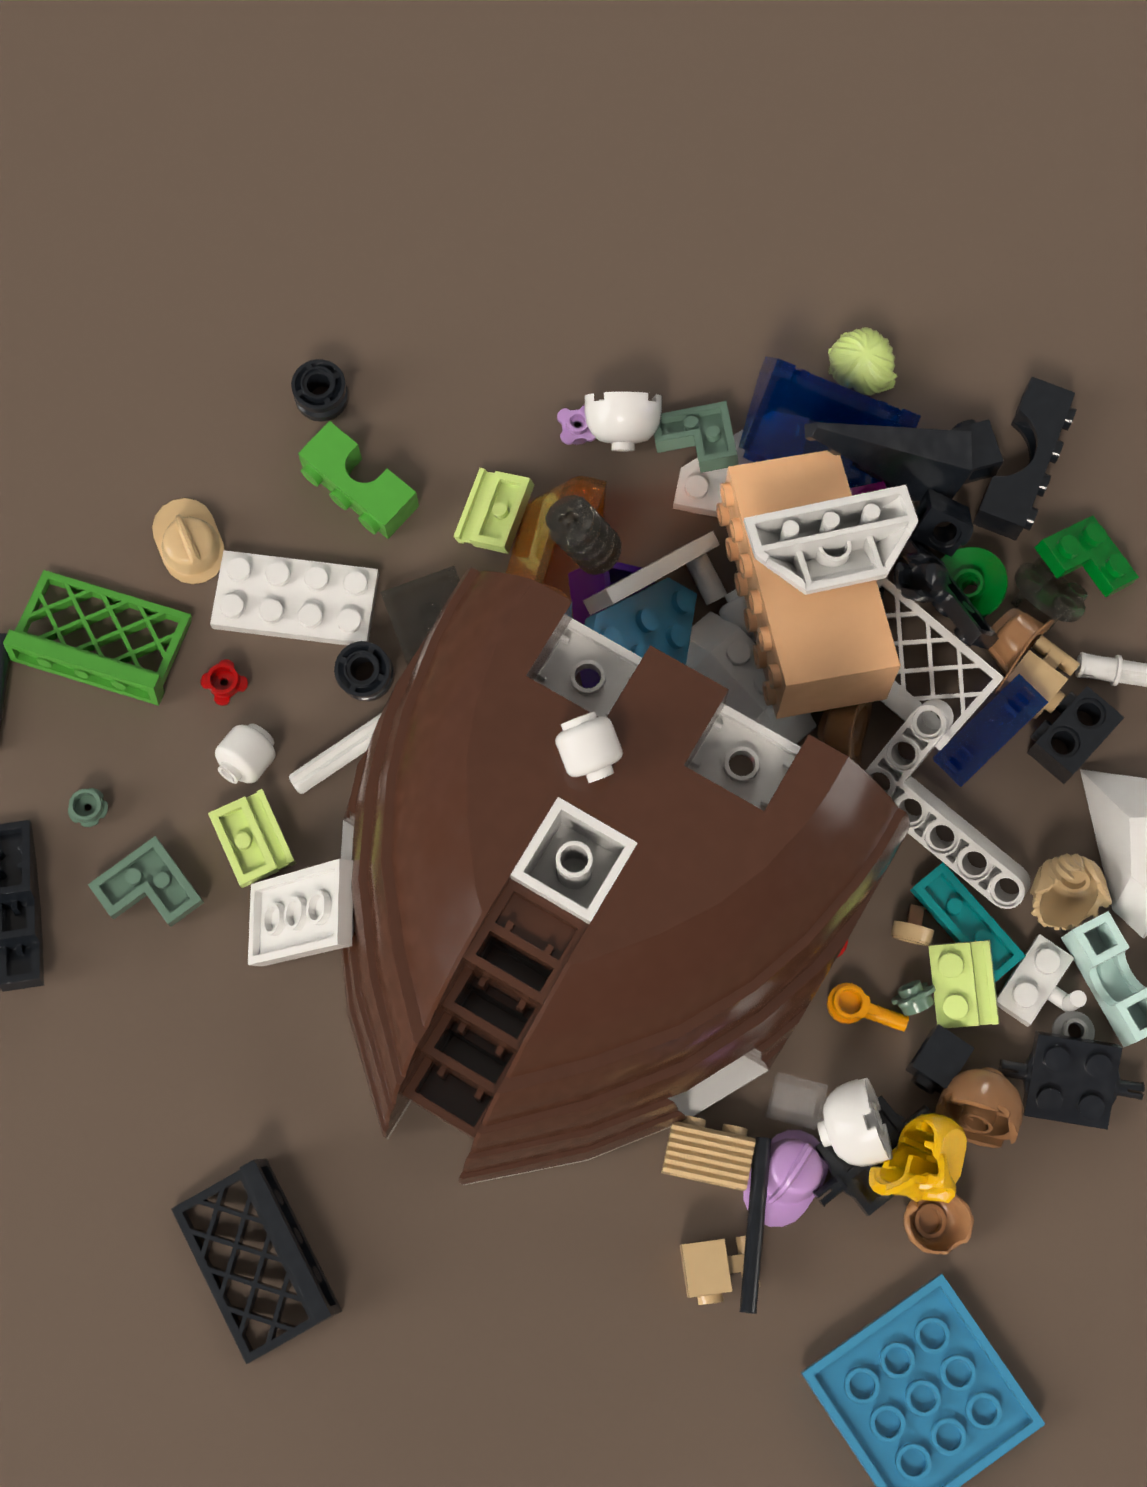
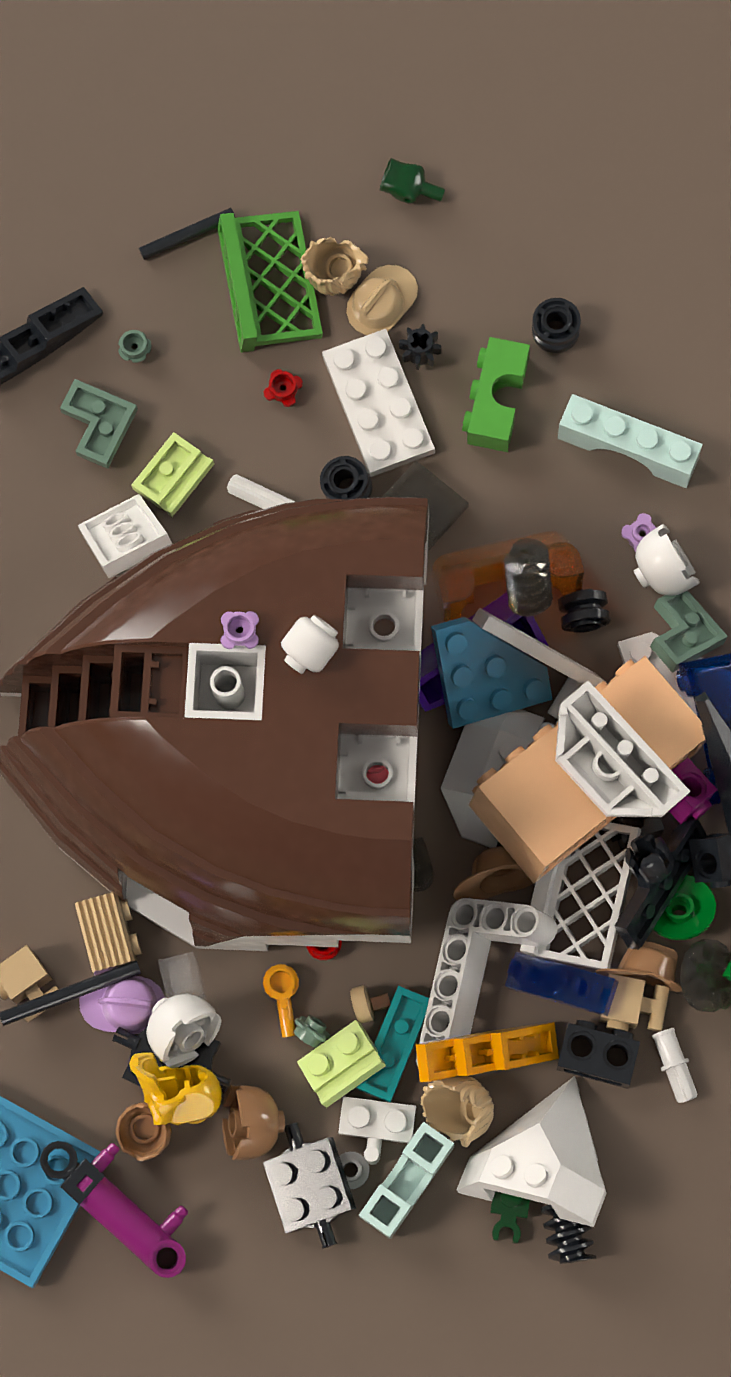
camera: 70 degrees right, 0 degrees up
white head [215,723,276,784] -> none
yellowish green plate [454,468,534,554] -> none
black brick [906,1024,974,1094] -> none
none -> magenta piece [39,1141,188,1278]
none -> lavender plate [221,611,259,649]
none -> tan hair [300,237,369,296]
none -> dark green piece [379,158,445,204]
none -> black gear [399,324,442,370]
none -> light orange slope [415,1022,559,1082]
none -> light aqua arch [558,394,703,488]
none -> black wheel [558,589,611,633]

